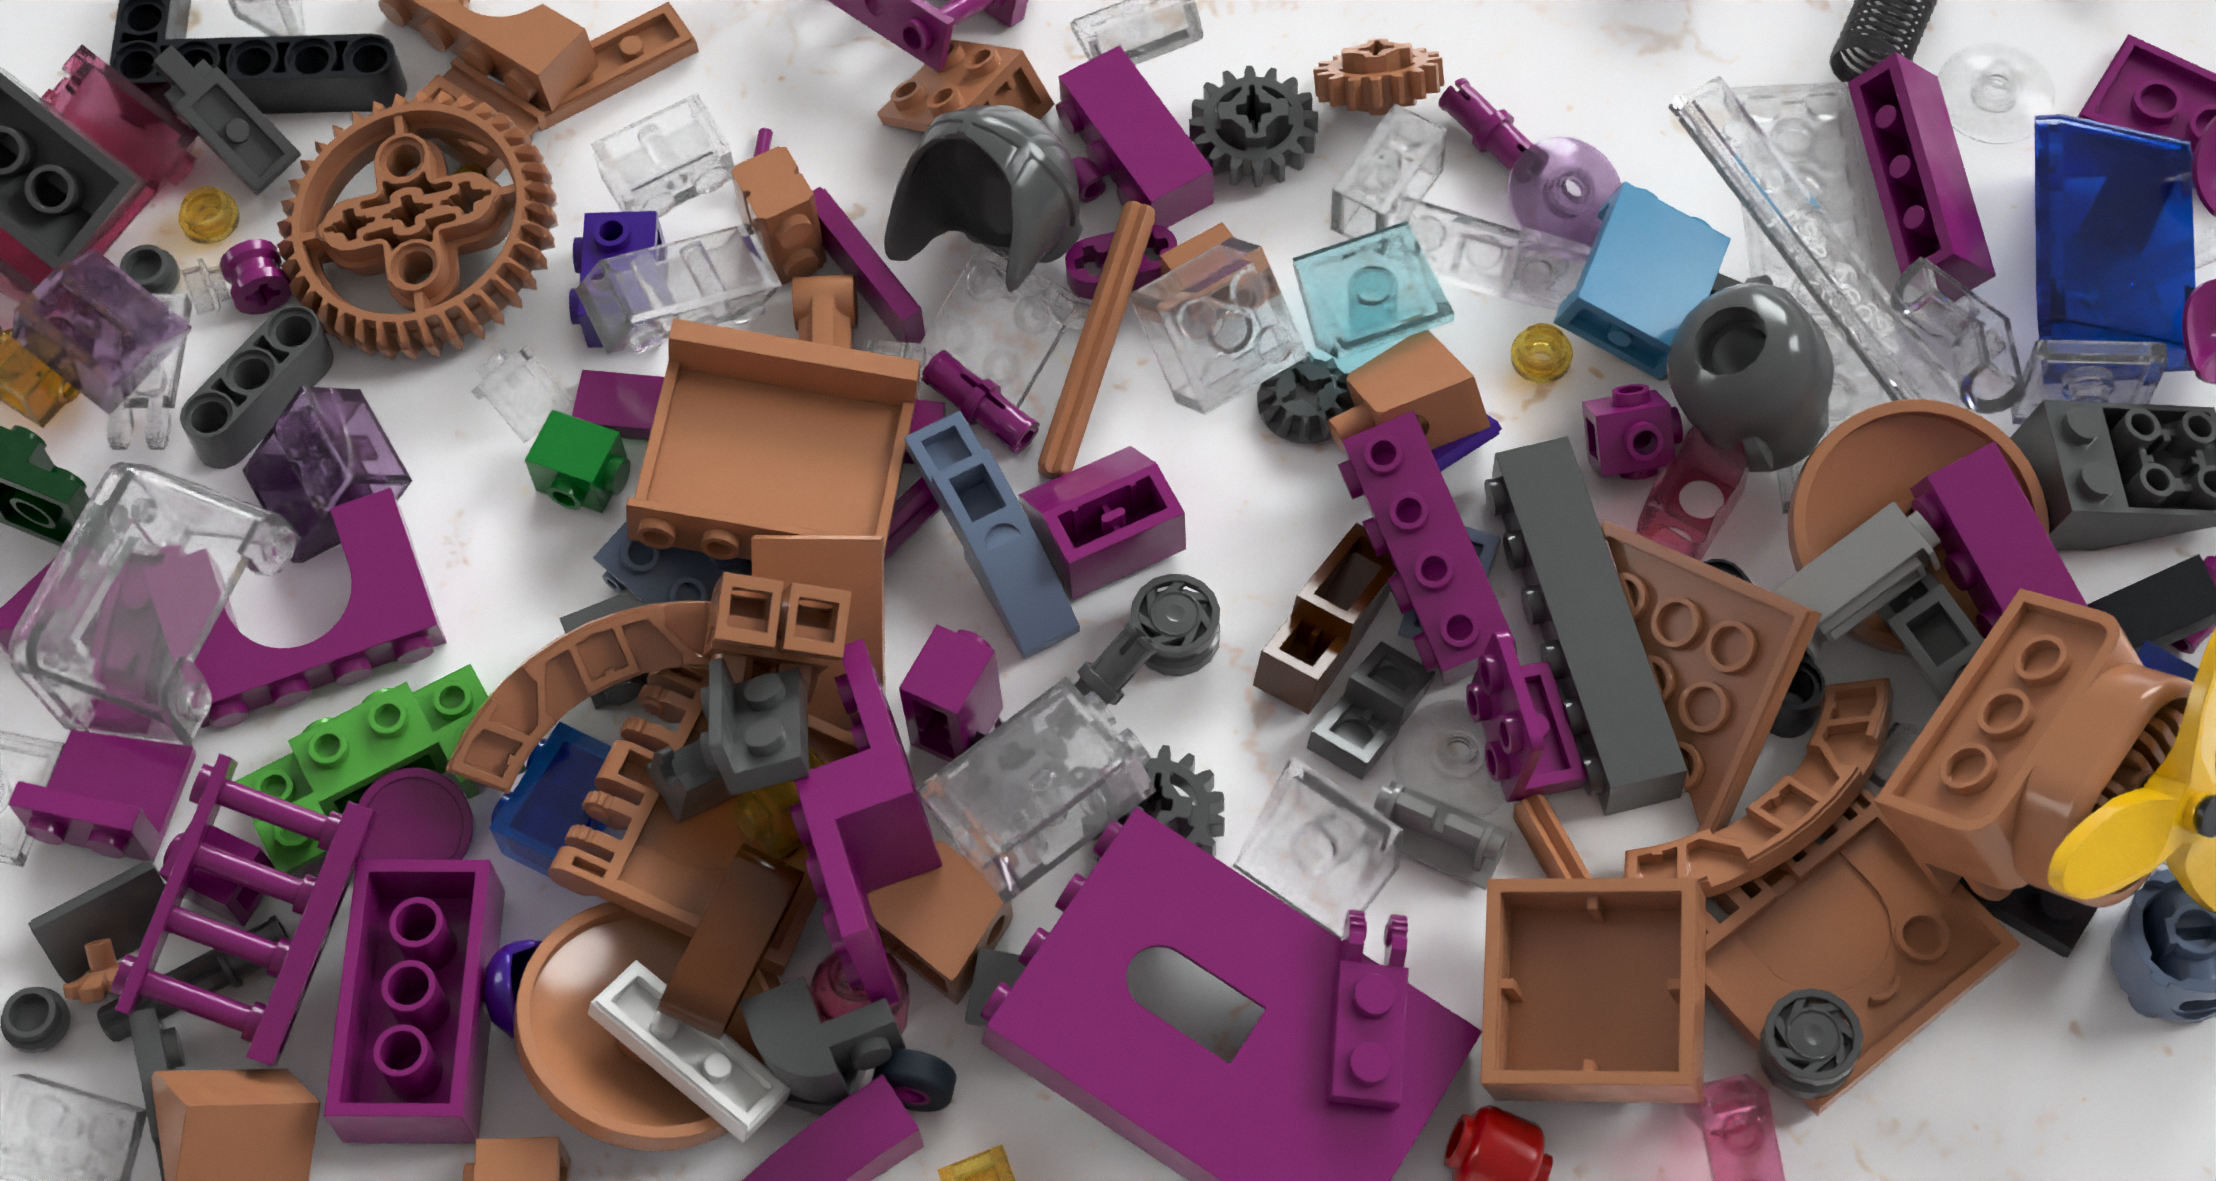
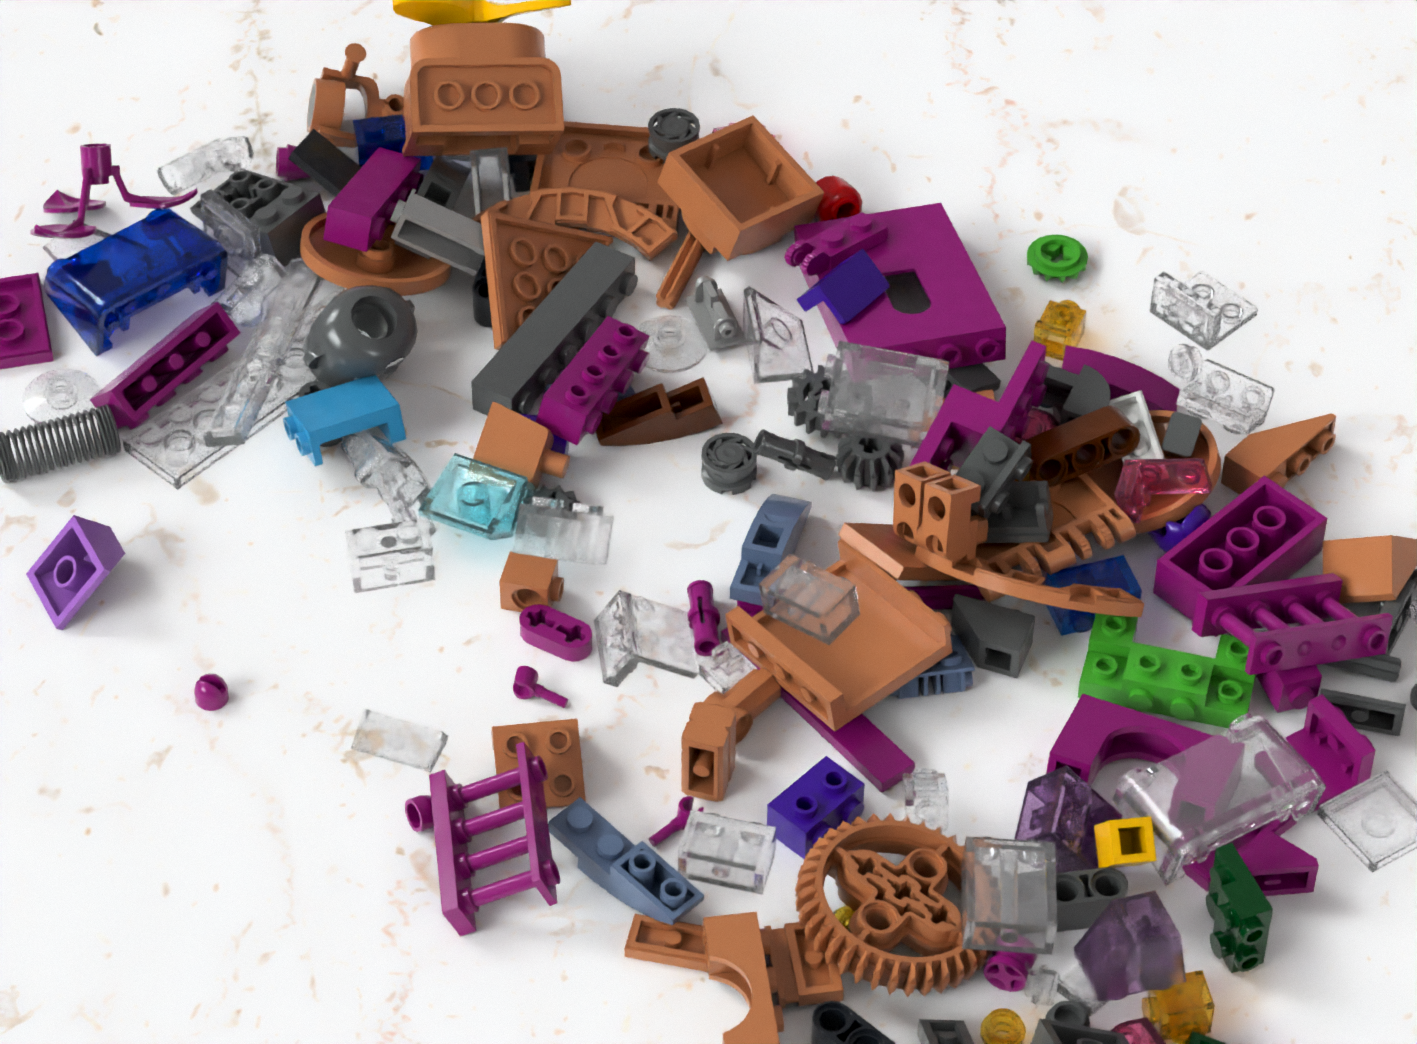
camera: 140 degrees left, 15 degrees down
nougat plant [63,938,121,1004] -> none
magenta piece [358,767,473,860] -> none
green brick [525,409,631,514] -> none
clear brick [575,223,782,354] -> none
magenta tile [813,186,926,353] -> none
dark grey piece [884,105,1083,292] -> none
magenta brick [899,624,1003,769] -> none
magenta slope [1018,446,1186,600] -> none
nougat axle [1038,201,1155,480] -> none
magenta brick [1056,45,1214,228] -> none
dark grey gear [1189,65,1318,188] -> none
dark grey slope [1307,641,1436,780] -> none
nougat gear [1313,39,1445,116] -> none
magenta pin [1438,77,1549,184] -> none
magenta bracket [1466,630,1587,803] -> none
clear purple dish [1507,137,1621,254] -> none
clear yellow plate [1510,323,1573,384] -> none
magenta brick [1582,384,1683,480] -> none
clear pink piece [1635,425,1750,561] -> none
none -> sand blue slope [548,797,705,925]
none -> clear brick [759,554,860,645]
none -> dark purple panel [796,249,890,325]
none -> clear brick [961,836,1057,955]
none -> yellow brick [1094,817,1157,868]
none -> clear pink bracket [1114,458,1212,523]
none -> dark grey slope [1161,411,1202,458]

